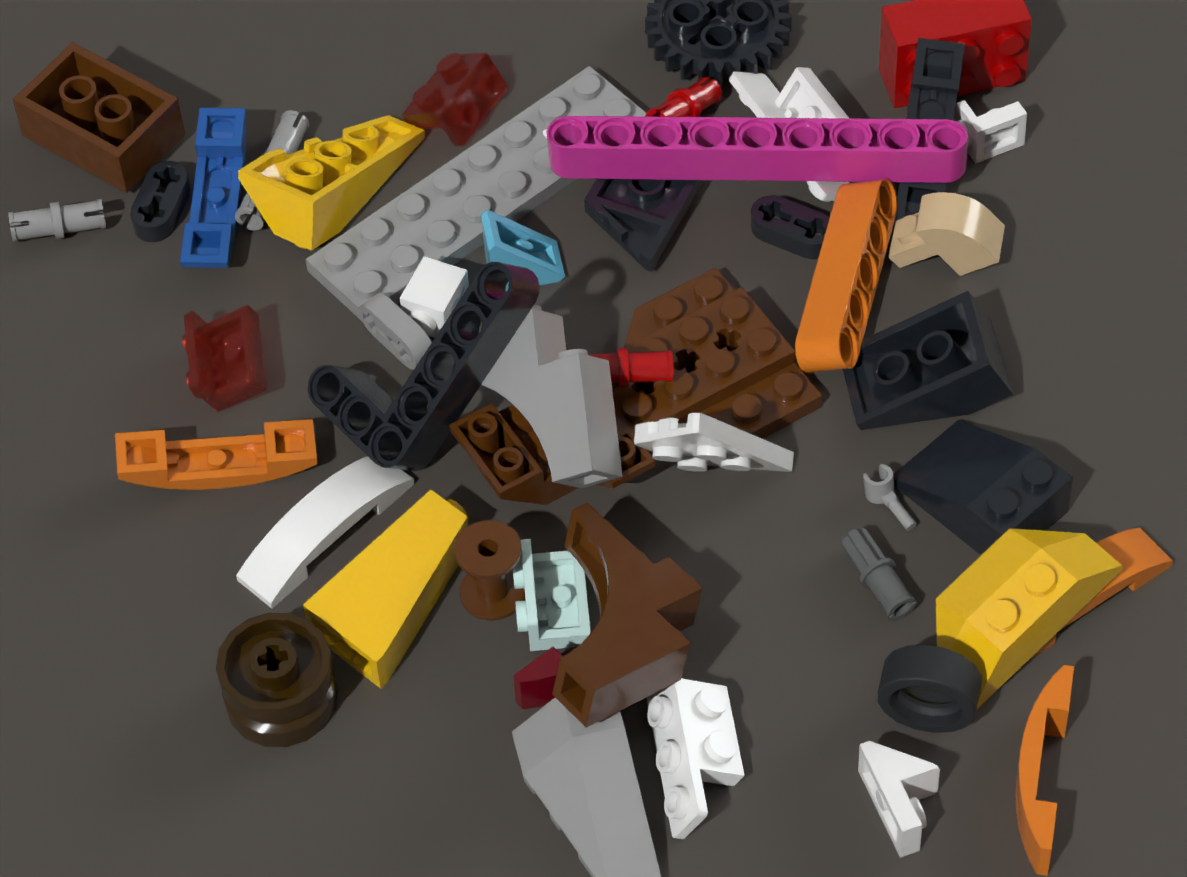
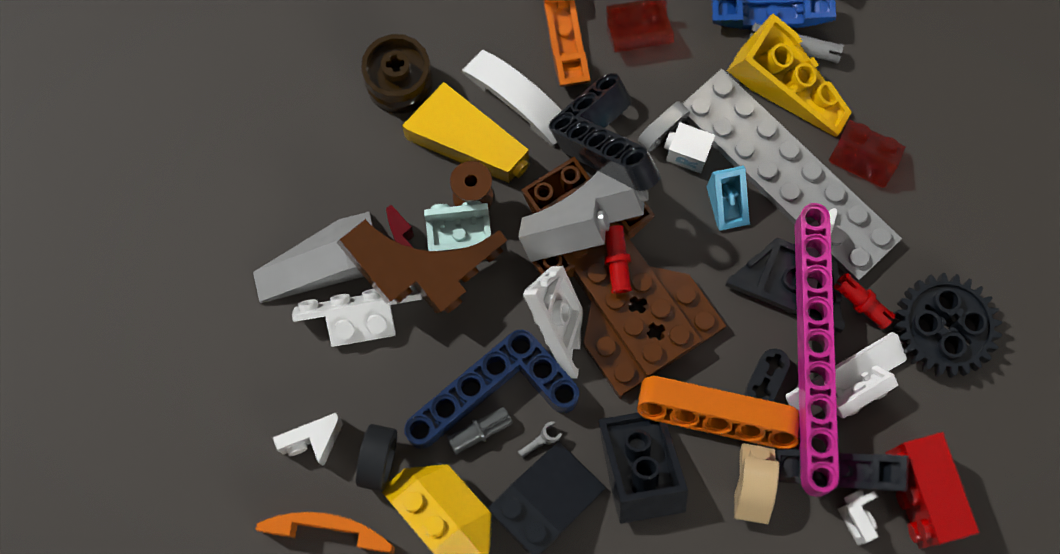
camera: 85 degrees right, 20 degrees up
none -> dark blue beam [404,329,579,449]

